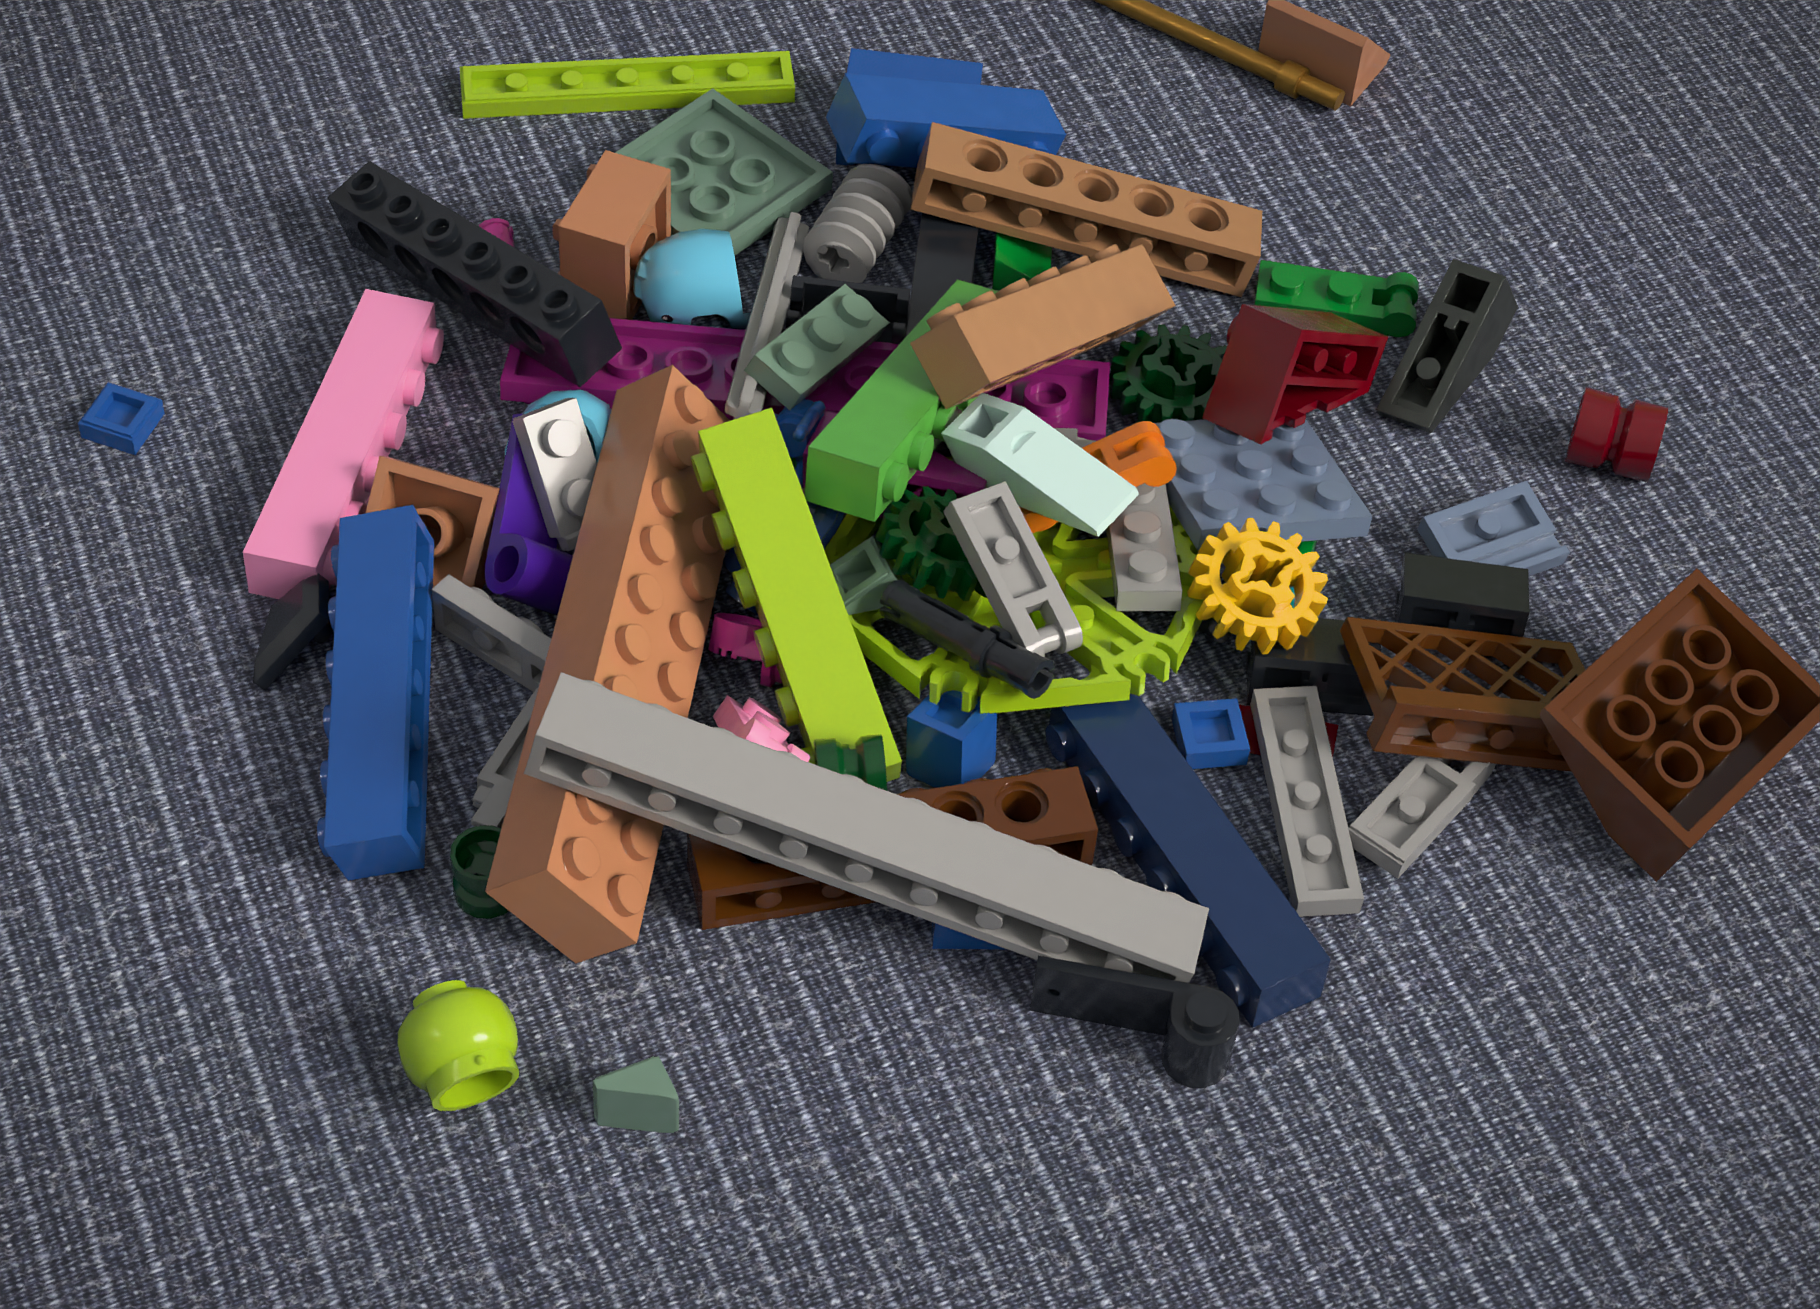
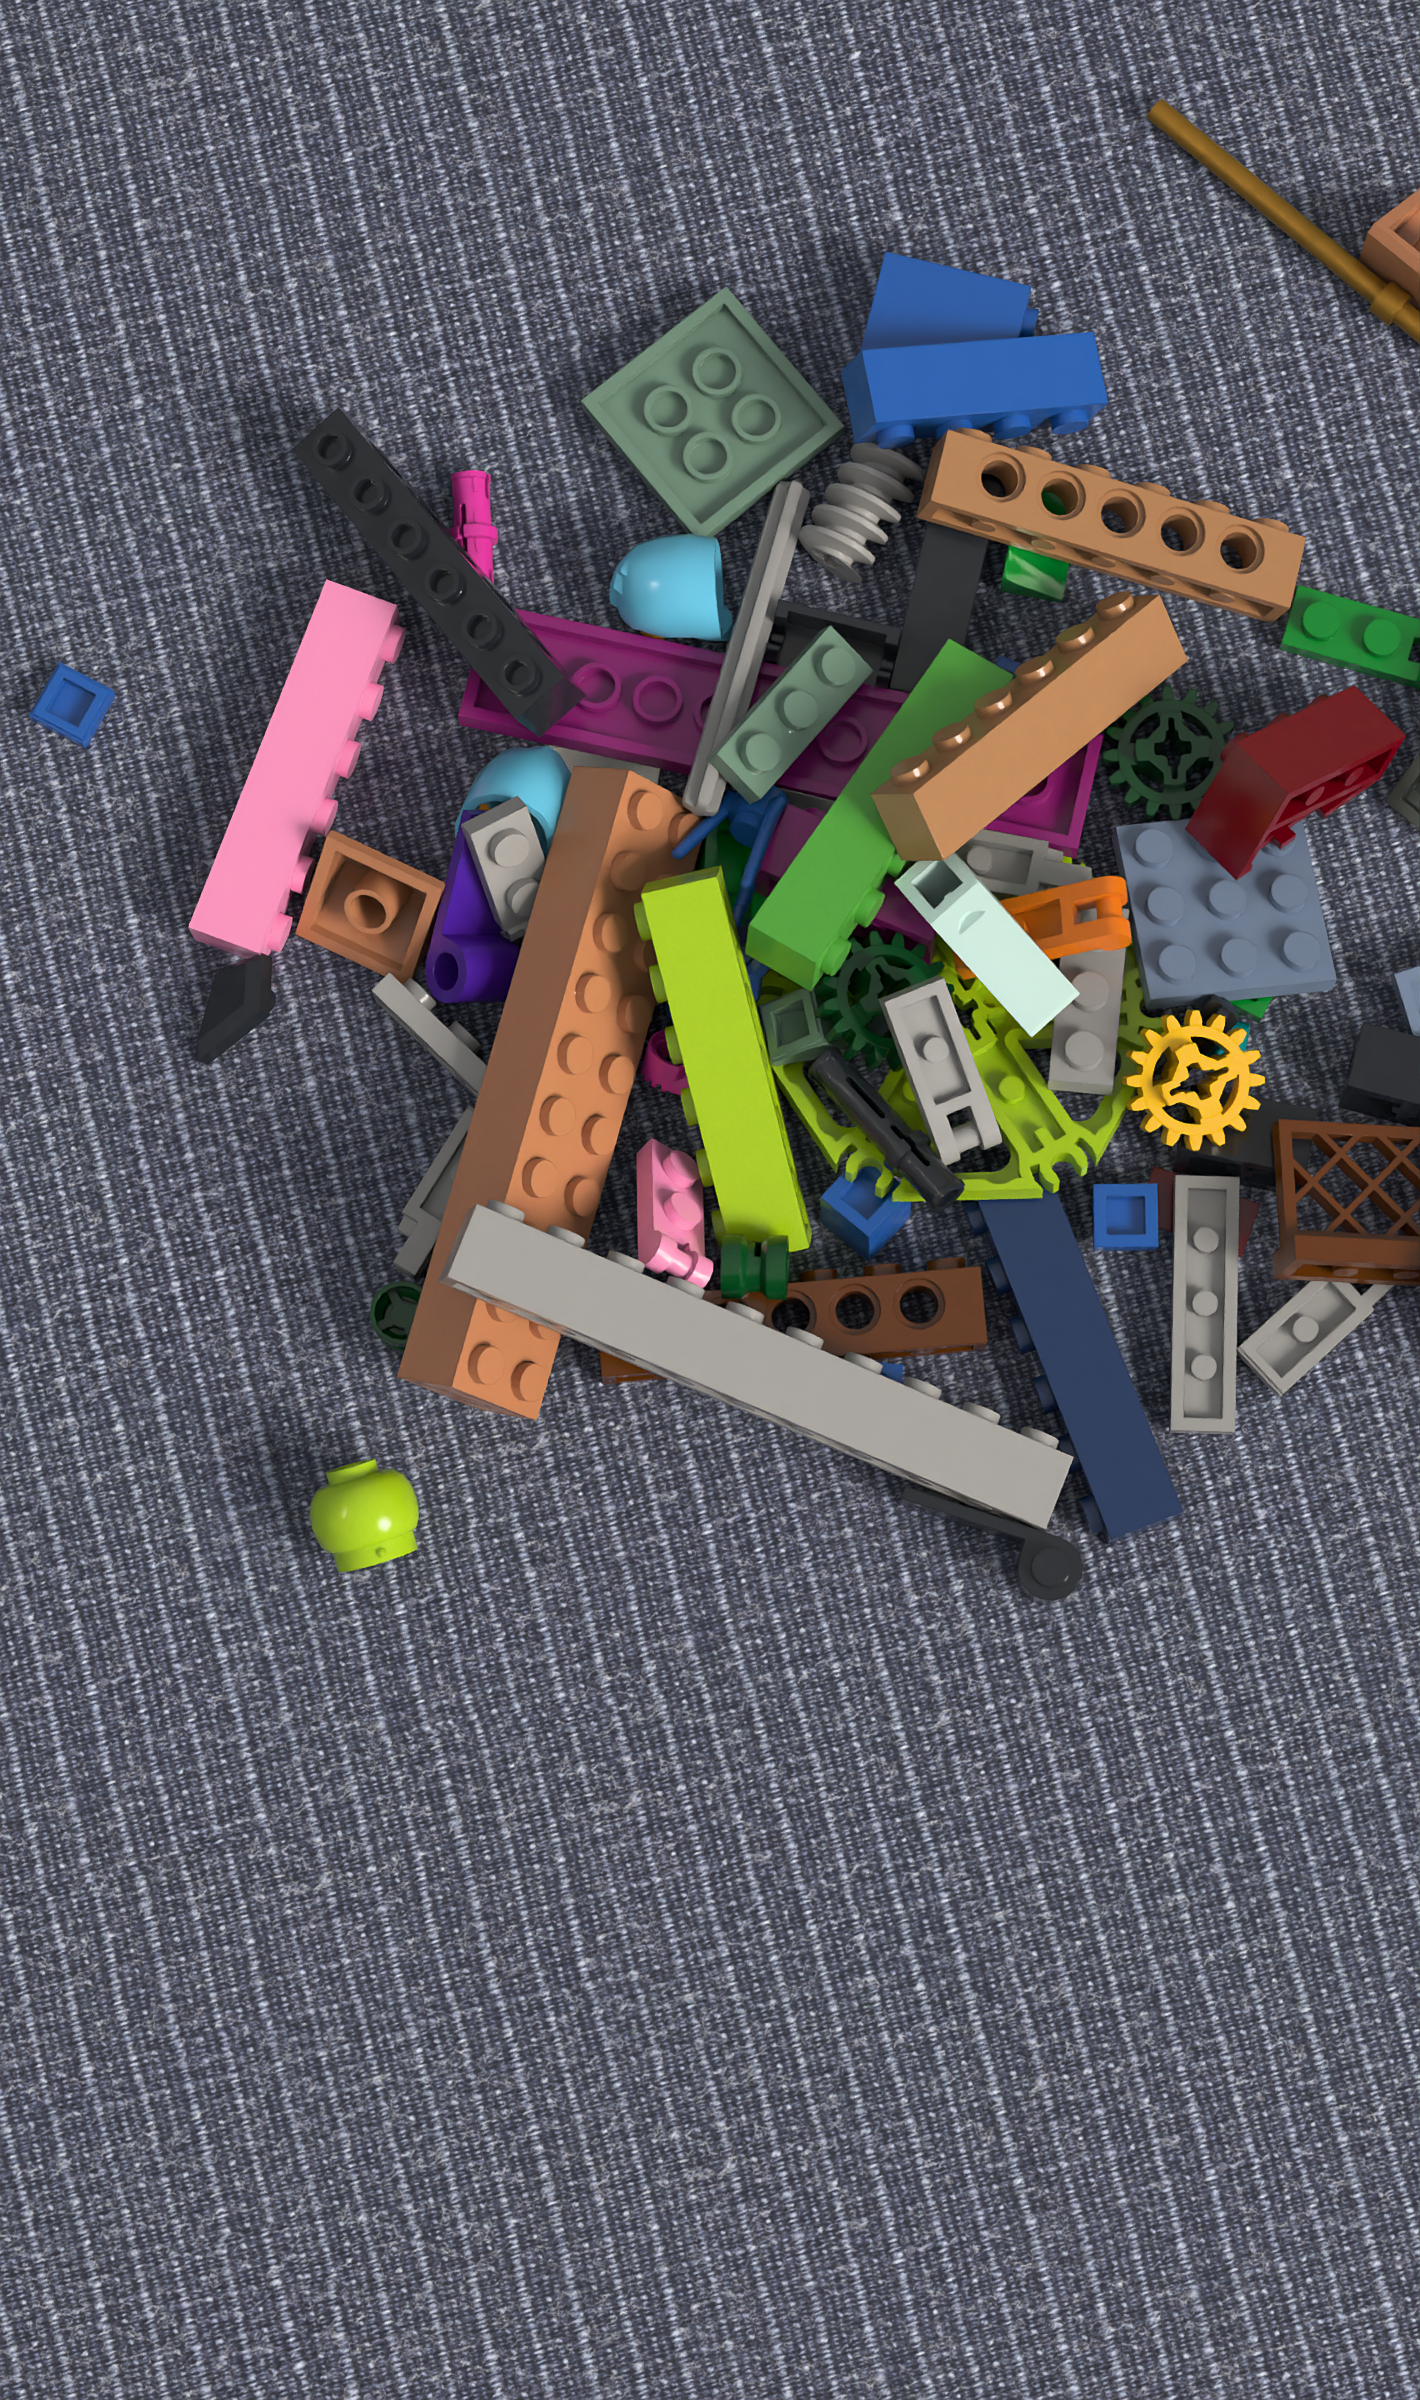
camera: 15 degrees right, 30 degrees up
blue brick [317,505,434,881] -> none
lime tile [459,51,795,119] -> none
nougat container [553,150,671,320] -> none
sand green slope [593,1056,679,1133] -> none

